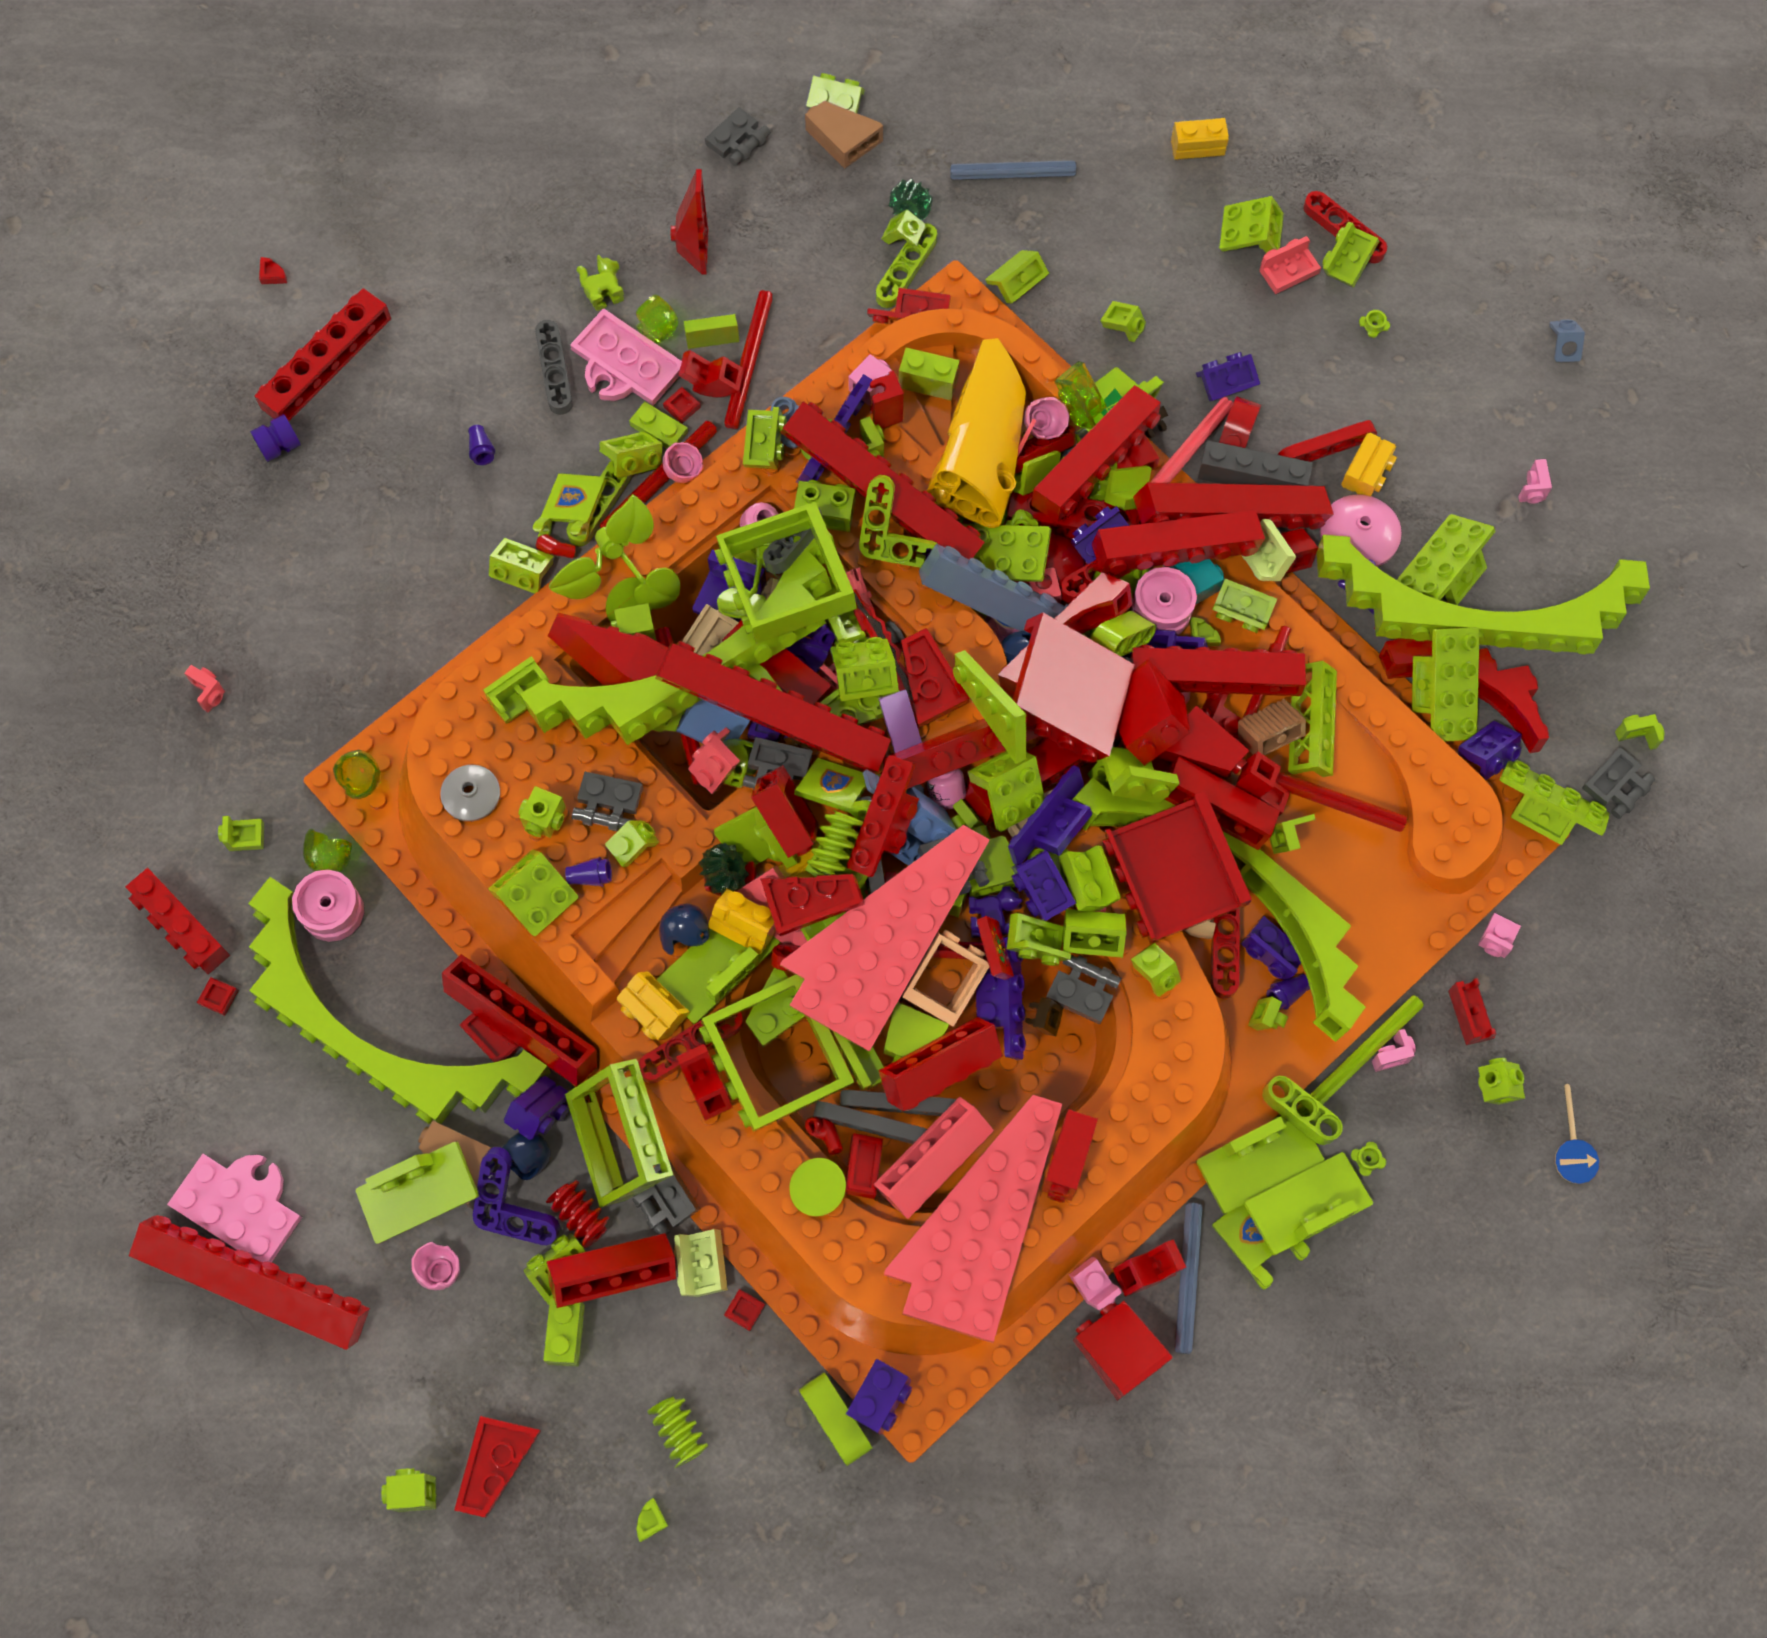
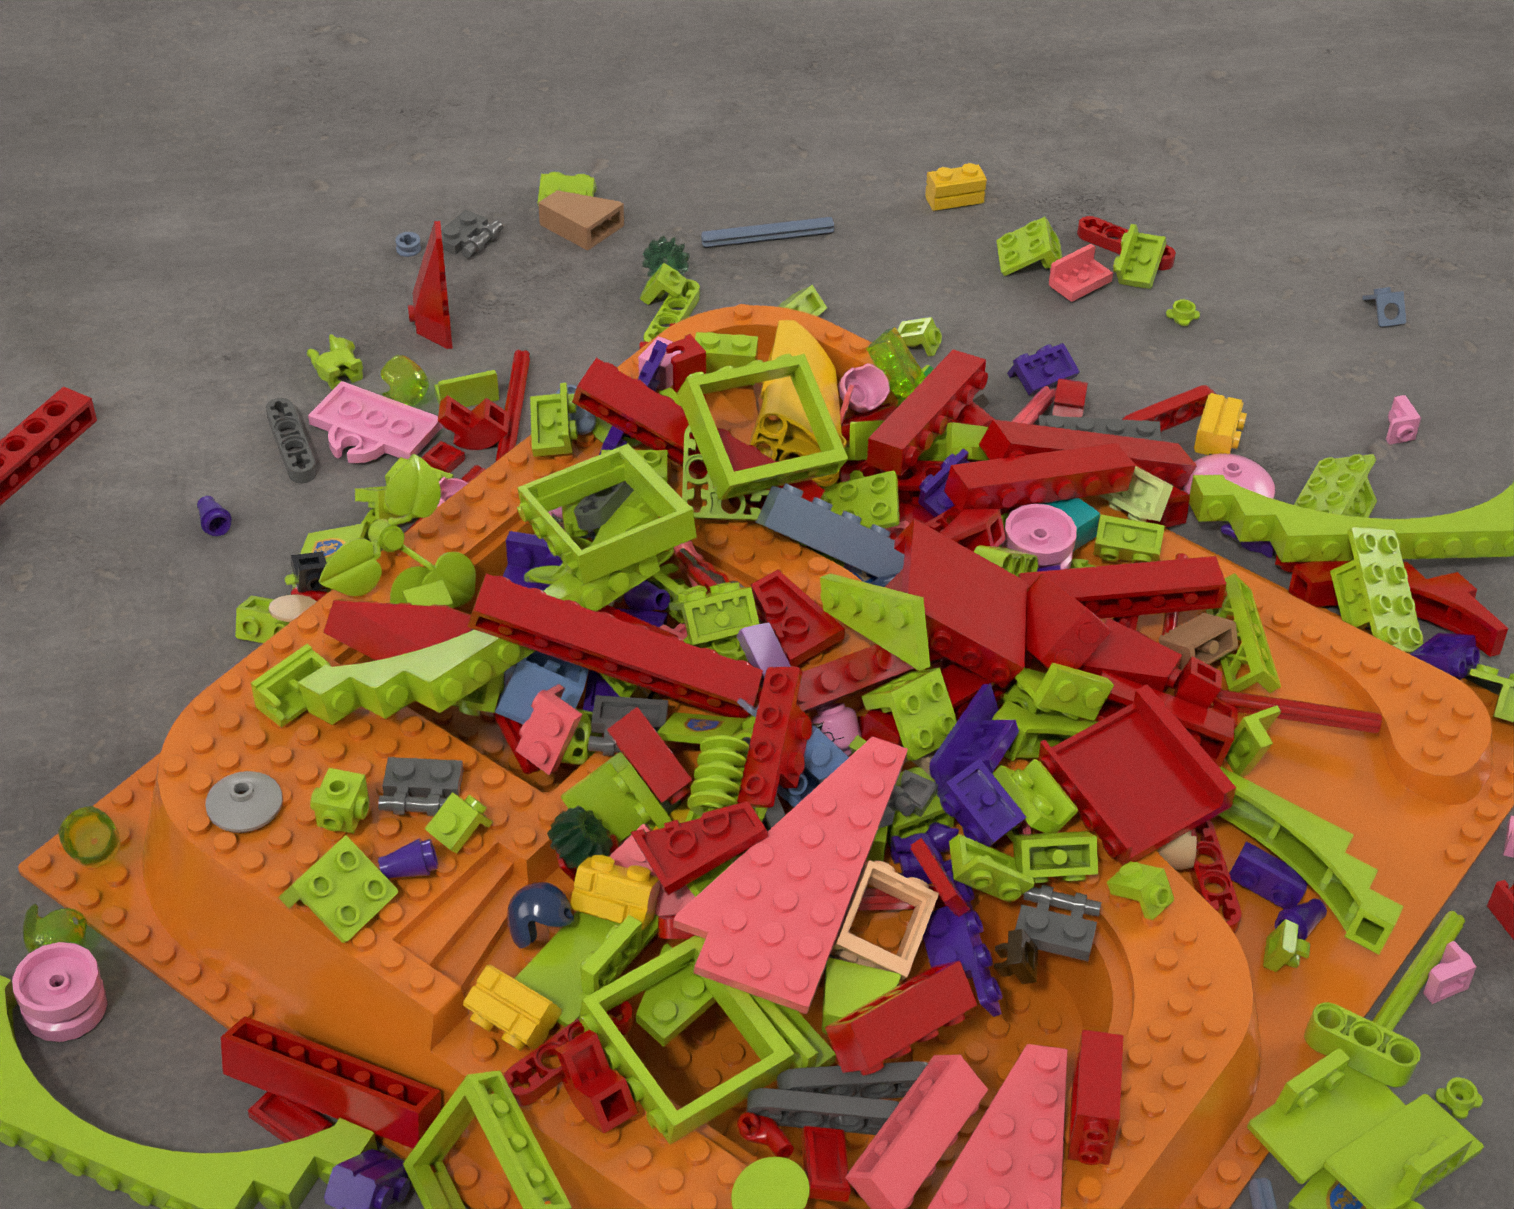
camera: 10 degrees left, 25 degrees down
none -> tan piece [269,595,317,622]
none -> black bracket [291,551,329,592]
none -> sand blue bush [395,232,421,257]
none -> lime window [677,354,848,500]
none -> flat silver tile [901,770,938,817]

